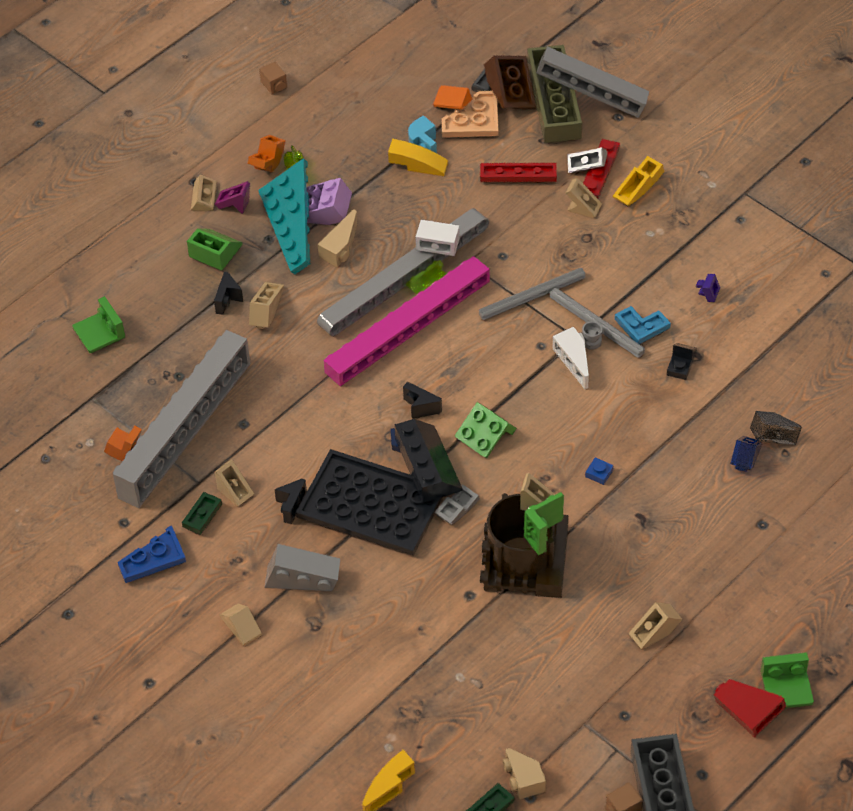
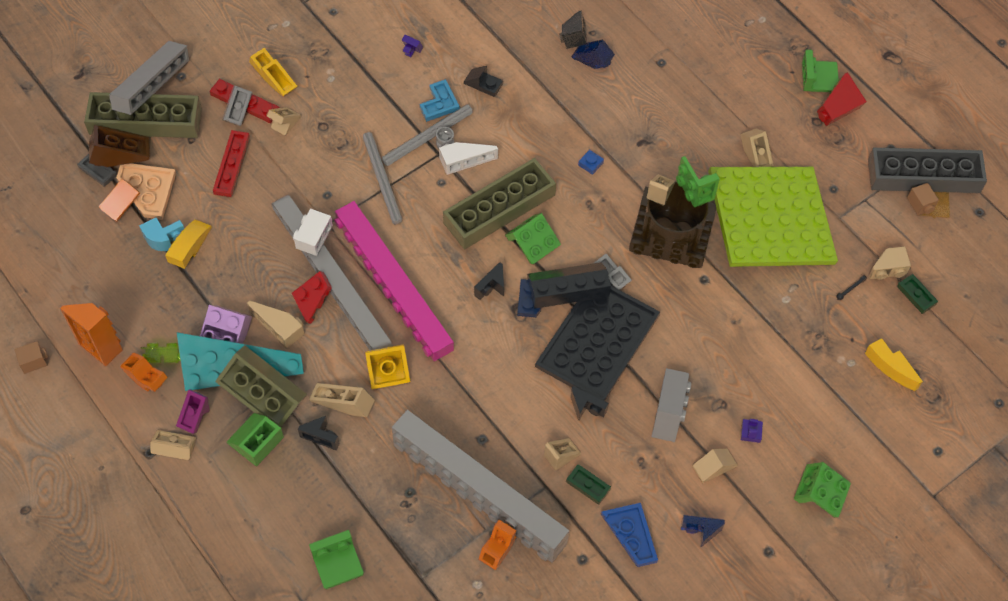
camera: 85 degrees left, 10 degrees up
clear neon green hinge [405,260,447,294] -> none
none -> orange slope [60,303,123,366]
none -> olive slope [215,345,307,427]
none -> red wing [292,271,332,324]
none -> yellow slope [365,344,410,389]
none -> olive brick [443,158,556,250]
none -> clear blue slope [681,515,725,547]
none -> lime plate [708,167,838,267]
none -> dark purple tile [741,419,763,443]
none -> bright green bracket [794,462,851,518]
none -> black hinge [836,275,867,300]

